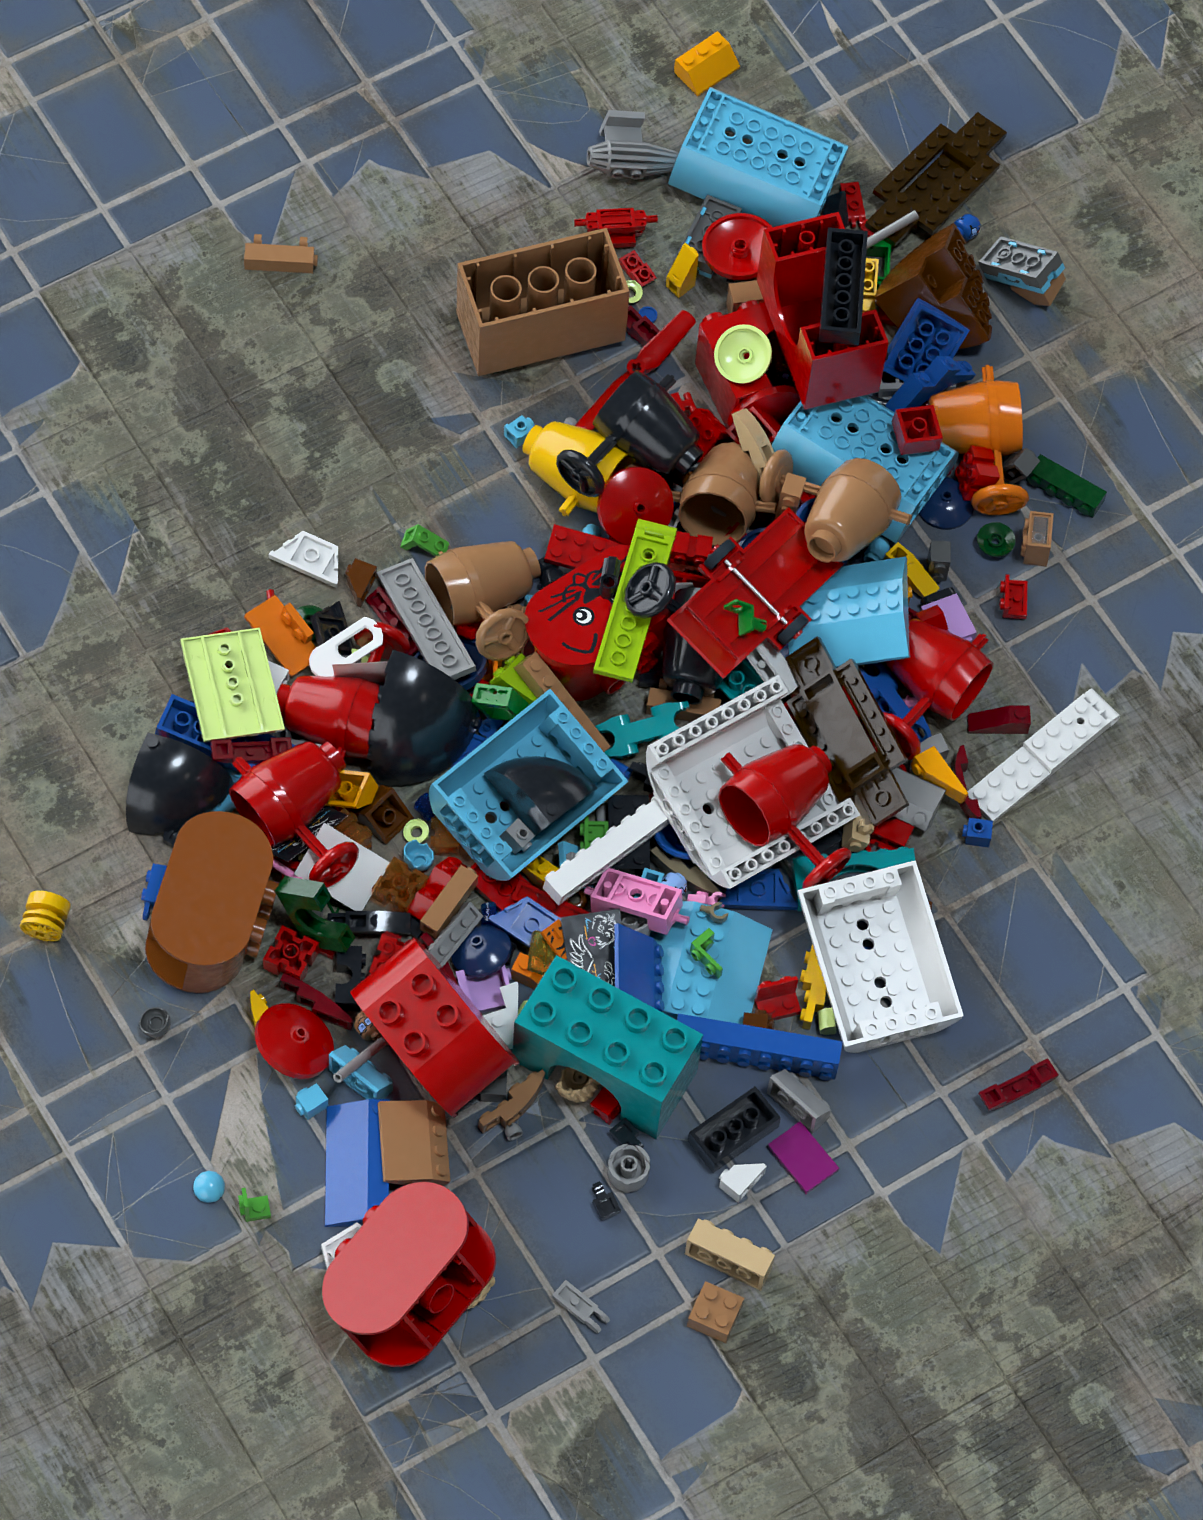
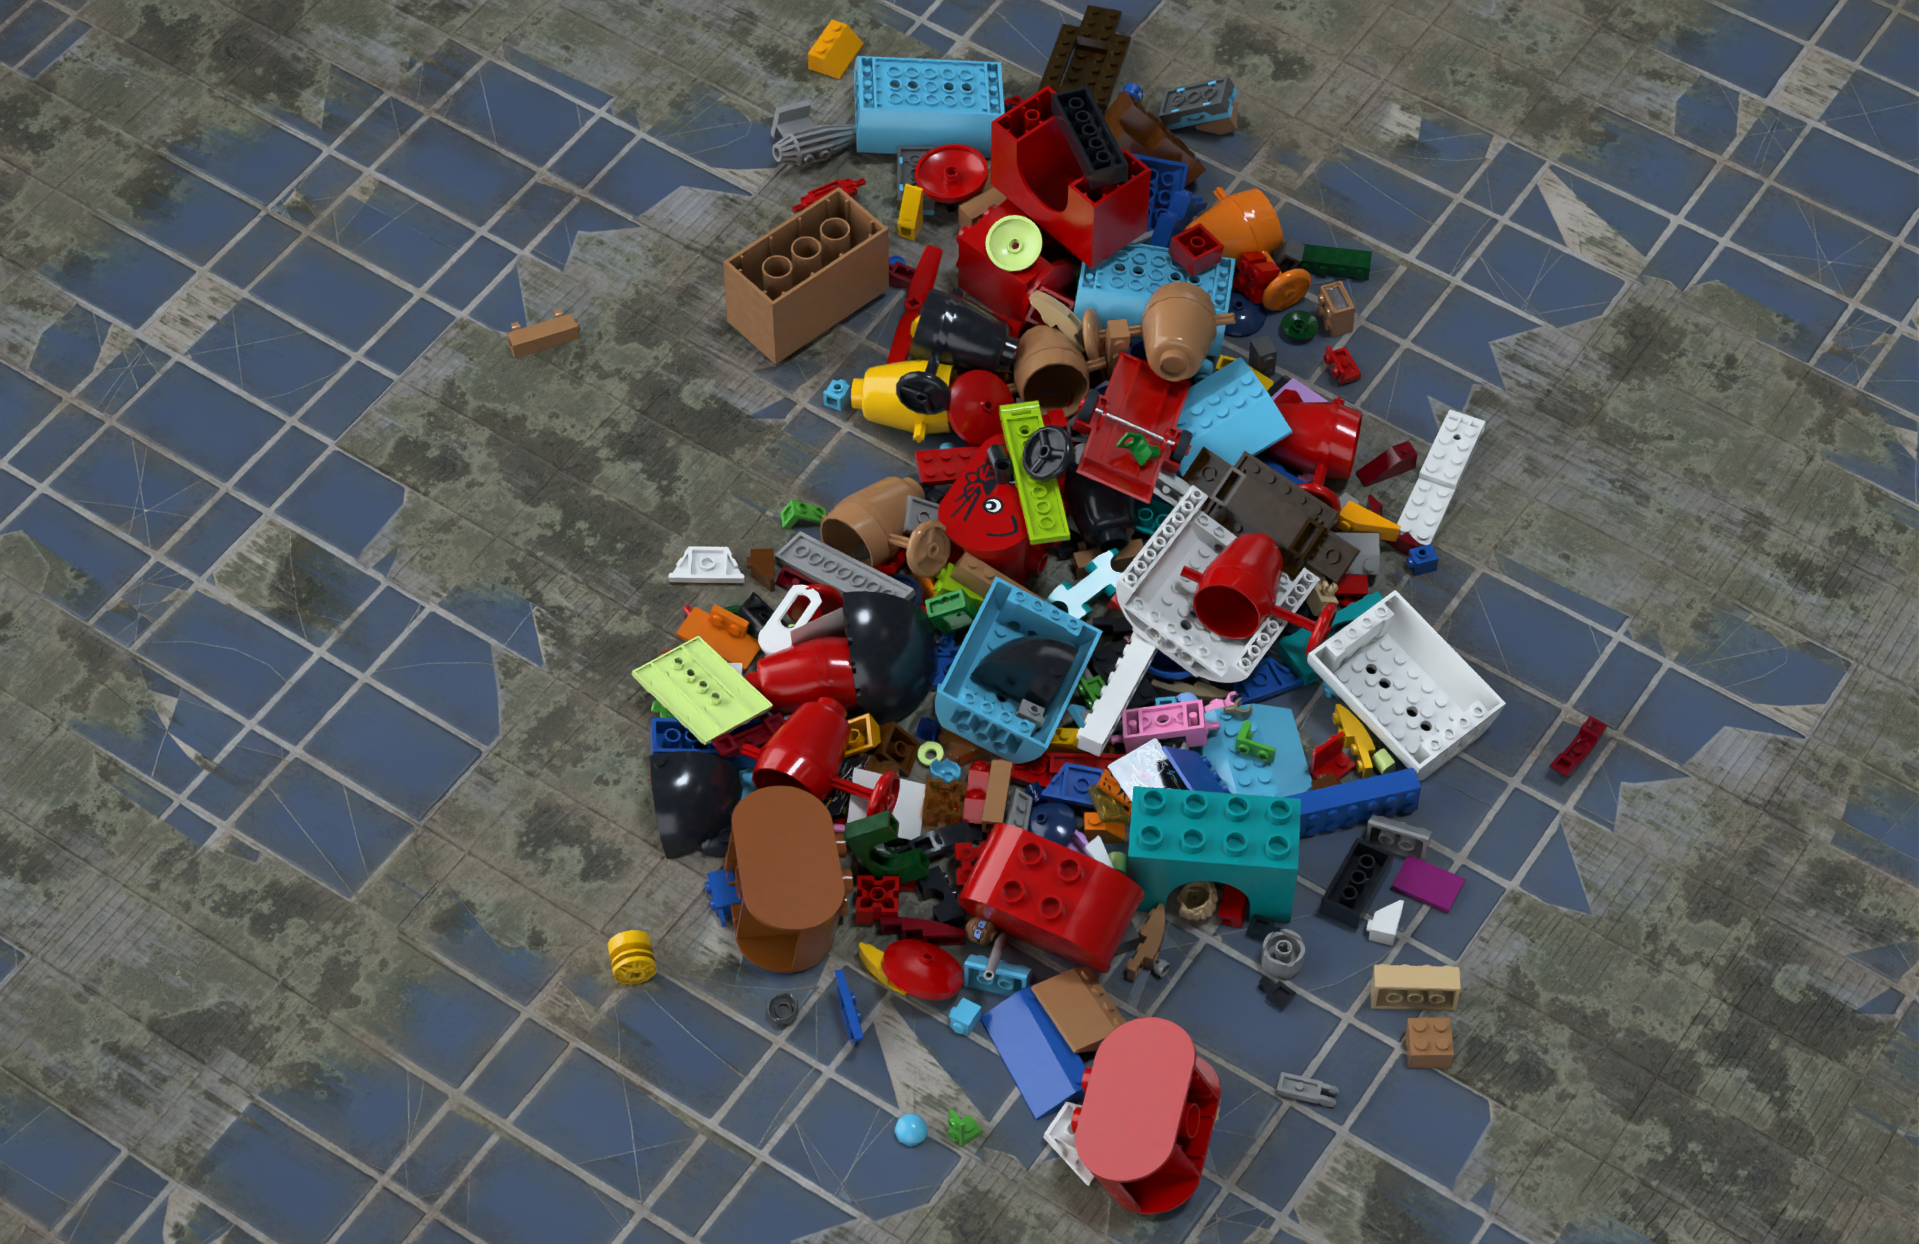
camera: 20 degrees left, 10 degrees down
none -> blue wing [834,969,864,1044]
none -> light grey tile [903,495,939,534]

